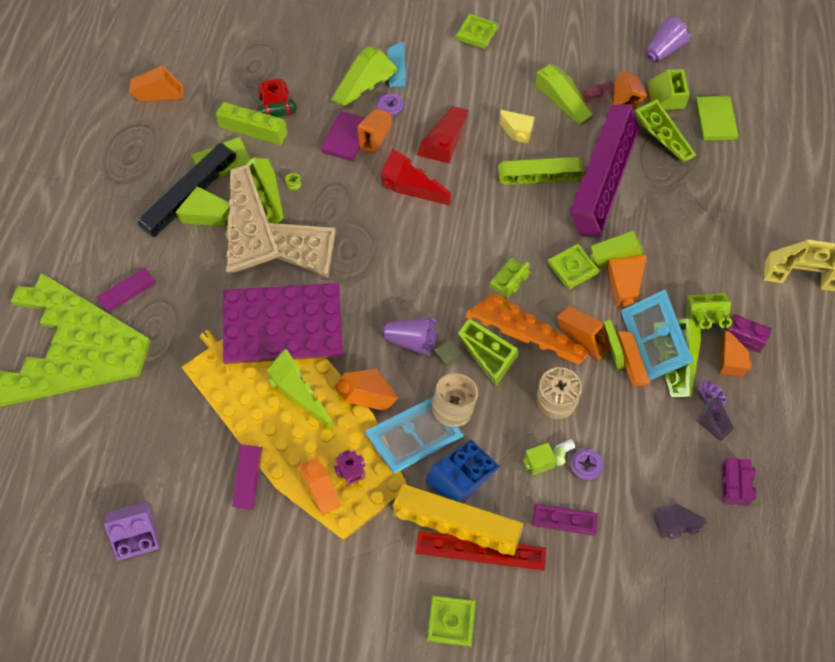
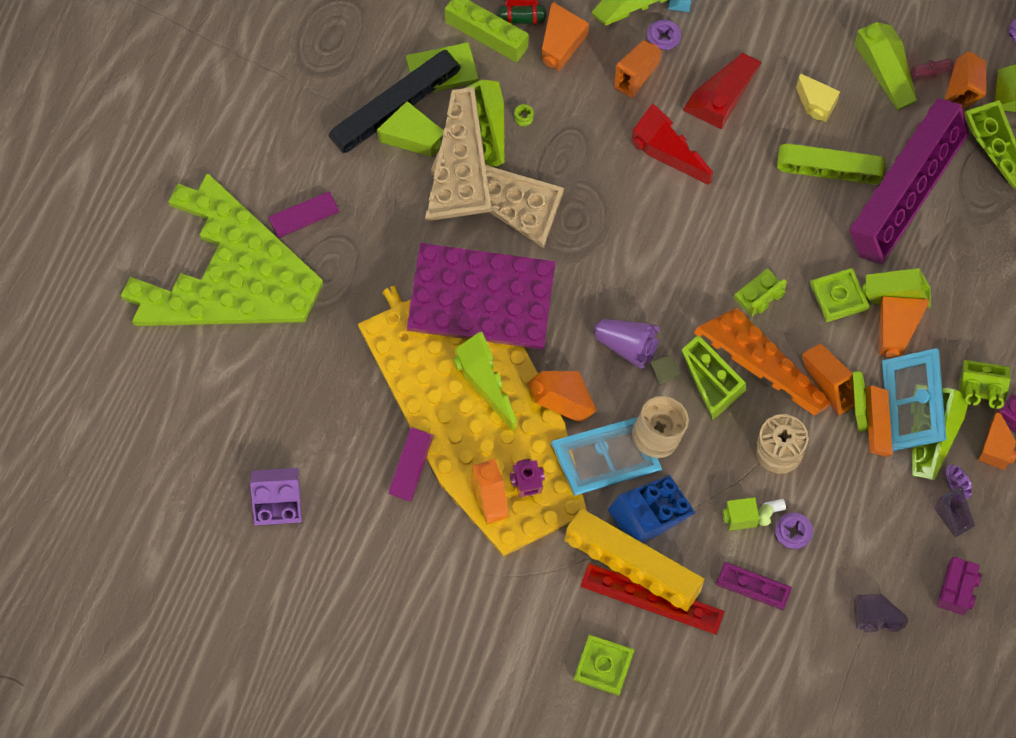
camera: 10 degrees right, 5 degrees up
magenta tile [321,111,365,161] -> none
none -> orange slope [542,2,589,71]

